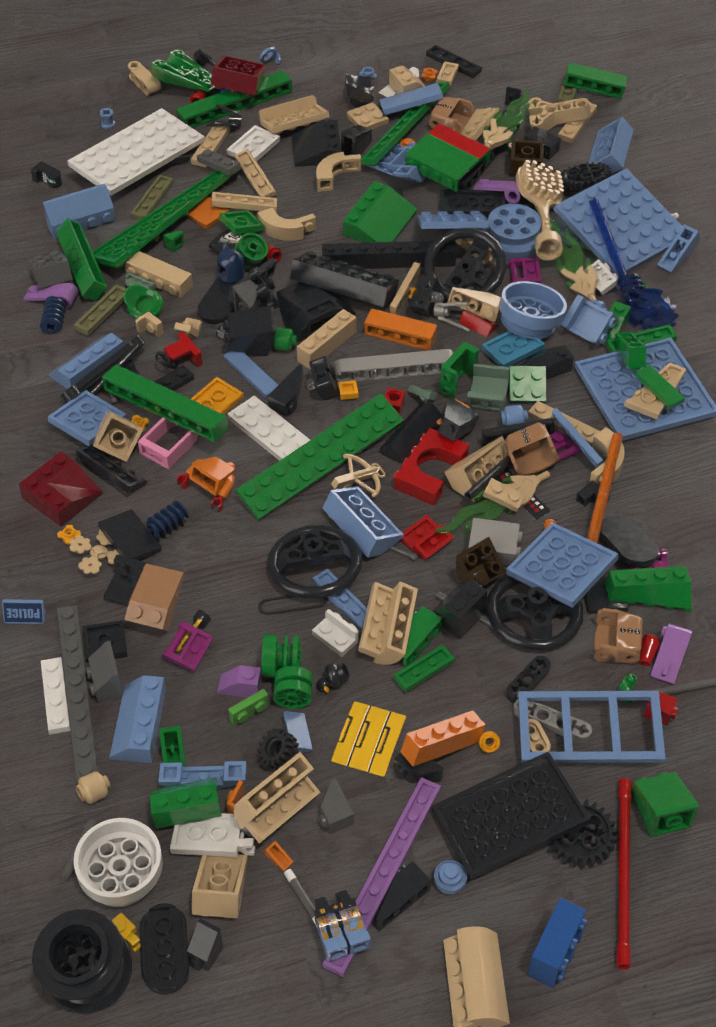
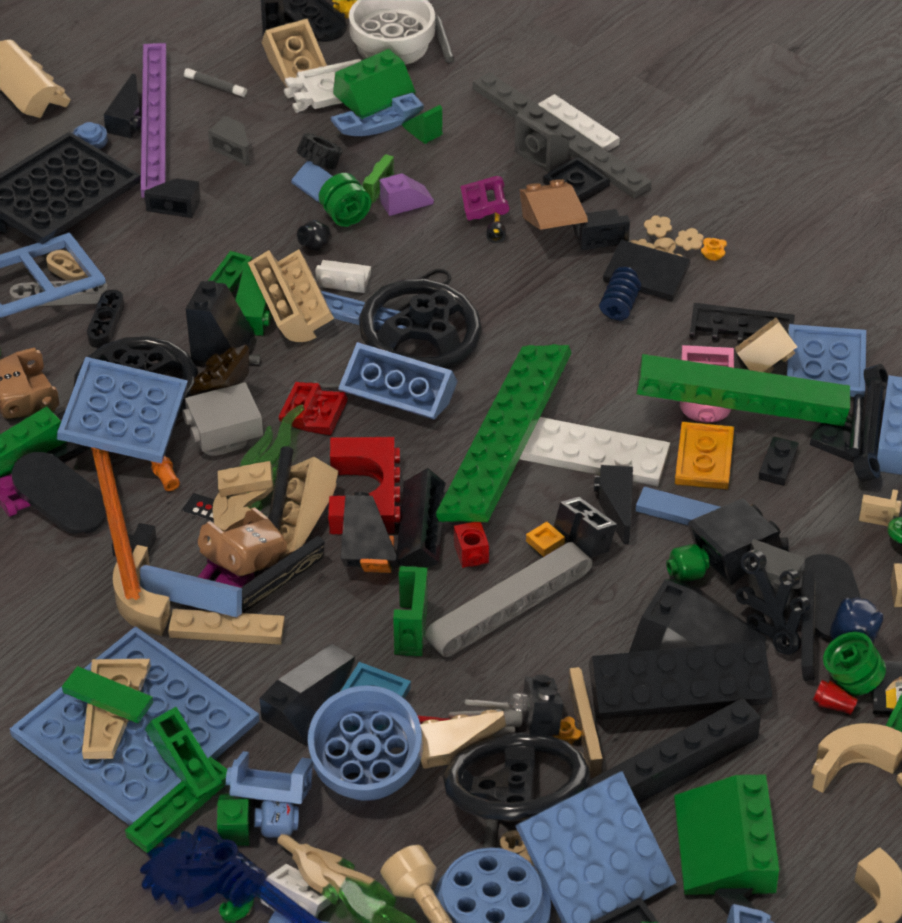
camera: 150 degrees right, 5 degrees down
slope [2,599,46,624] -> none
dark red slope [19,451,103,527] -> none
tan head [76,771,110,804] -> none
medium blue slope [109,676,166,763] -> none
red piece [155,331,203,369] -> none
tan bracket [174,318,202,338] -> none
orange torso [177,457,235,512] -> none
orange bracket [226,780,245,814] -> none
tan brick [234,752,320,844] -> none
orange piece [261,841,294,871] -> none
green wheel [262,634,302,678] -> none
tan brick [297,309,356,370] -> none
hips [314,890,371,962] -> none
tan piece [331,454,386,498] -> none
yellow sticker [331,701,406,777] -> none
orange brick [364,308,437,351] -> none
orange brick [400,711,486,766] -> none
sand green plate [408,385,437,401] -> none
sand green panel [467,364,510,412] -> none
light orange plate [479,731,500,753] -> none
medium blue head [501,405,528,426] -> none
magenta plate [508,258,542,284] -> none
plate [509,366,546,403] -> none

